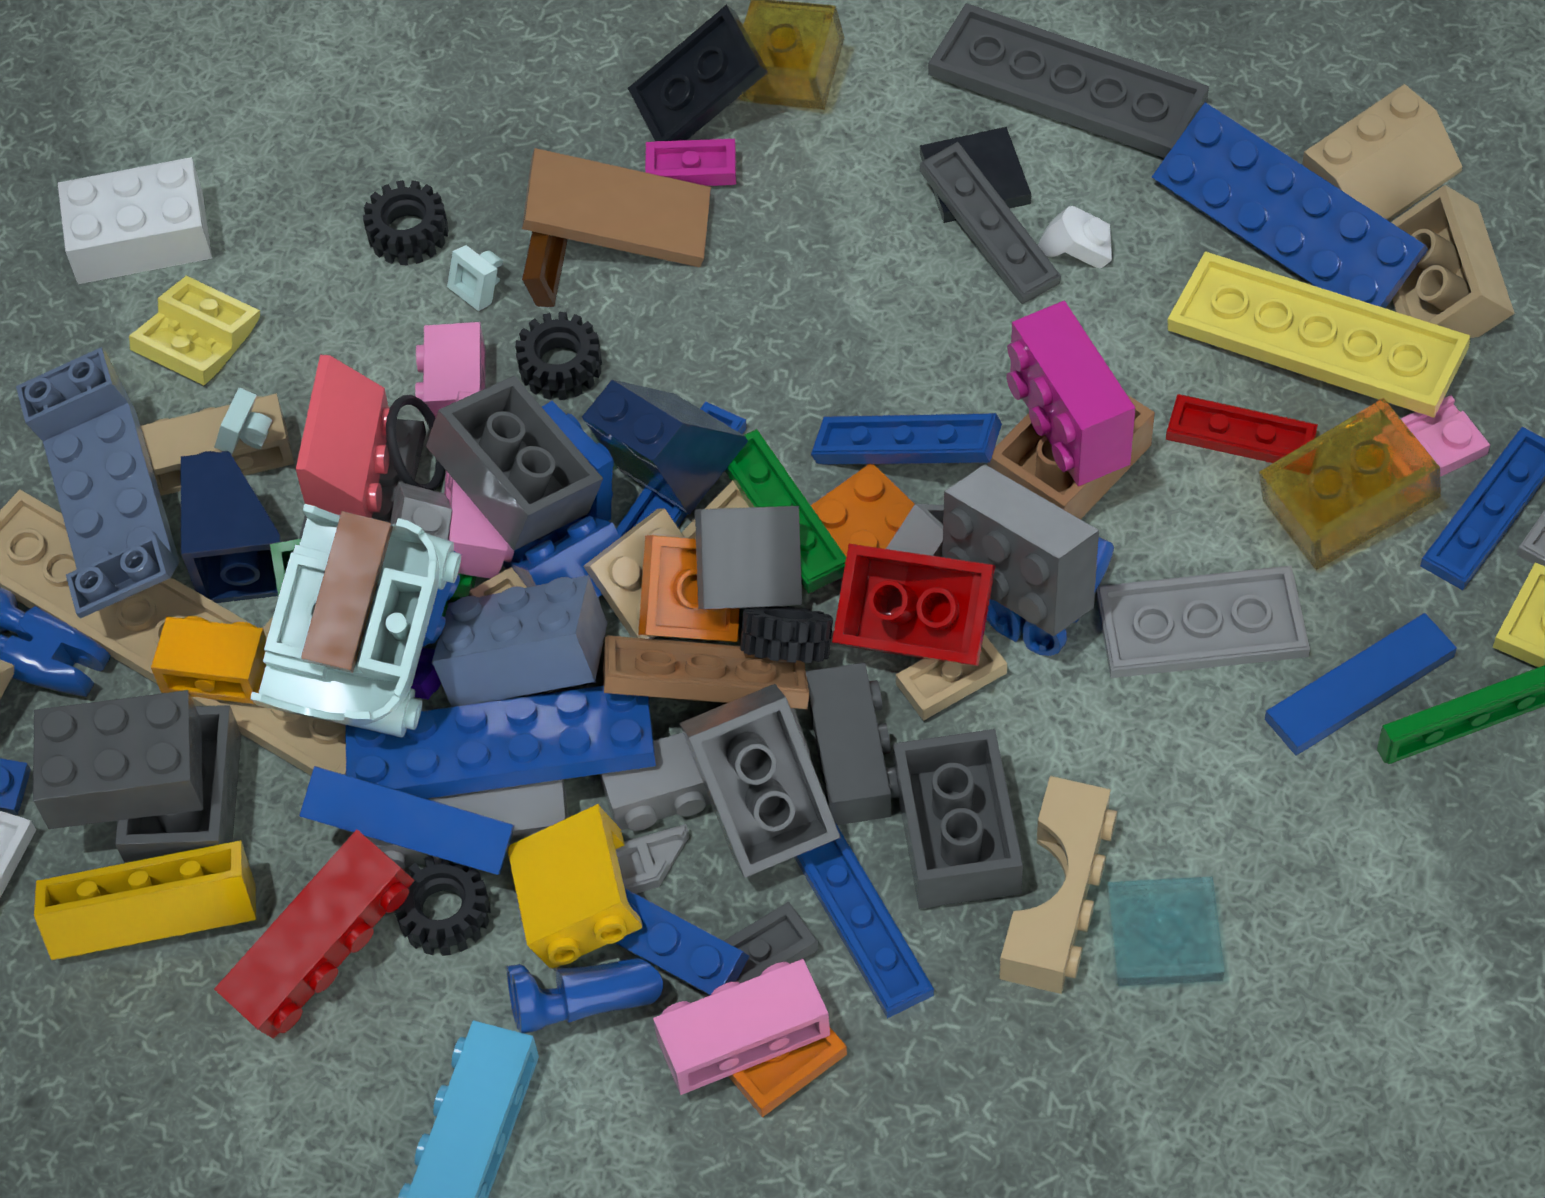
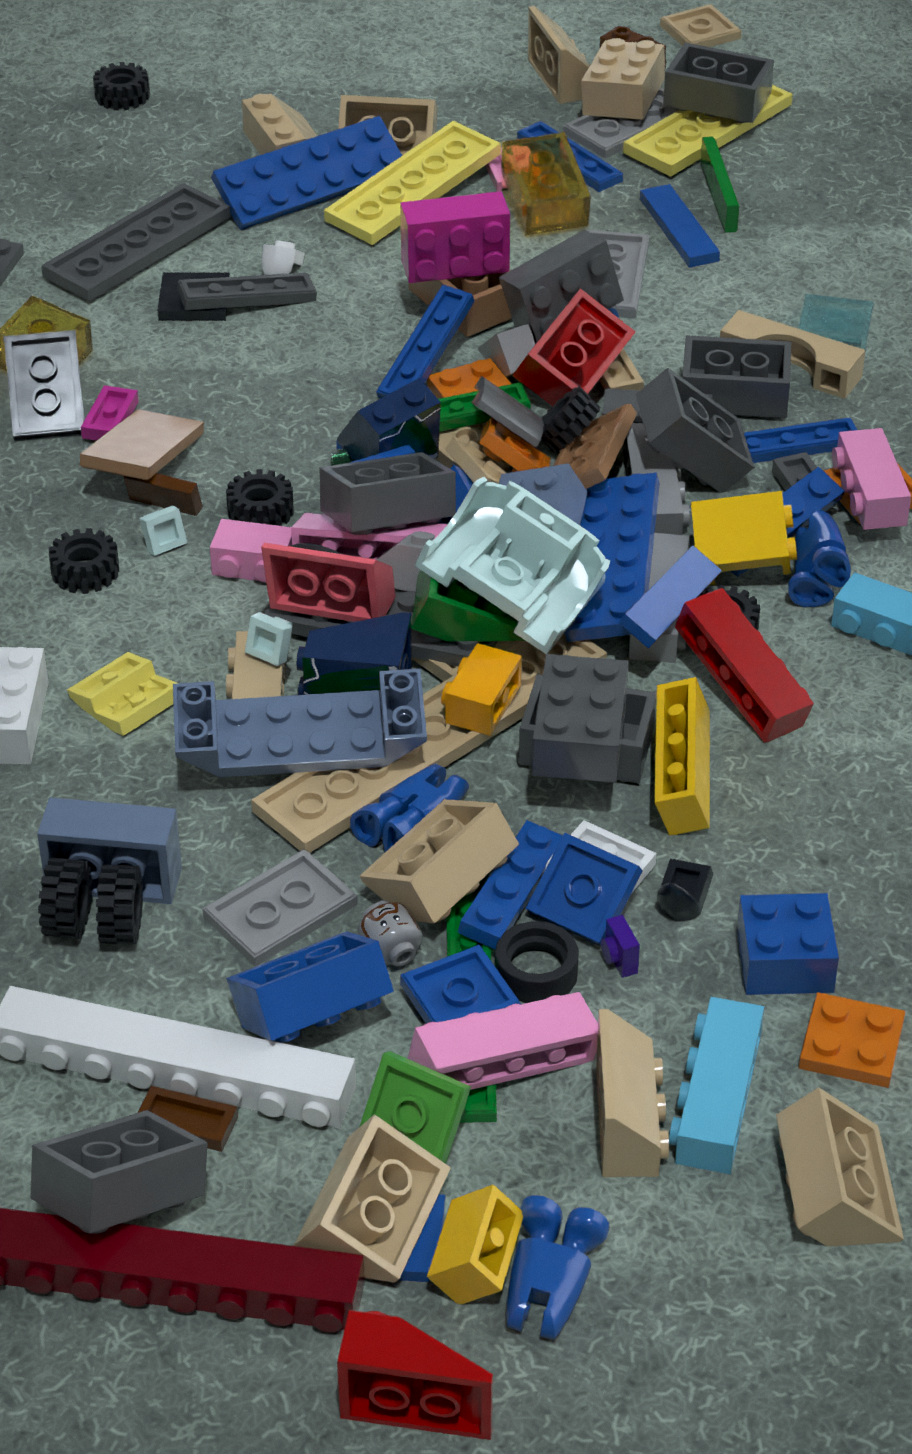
camera: 80 degrees left, 15 degrees down
tile [301,511,393,673] -> none

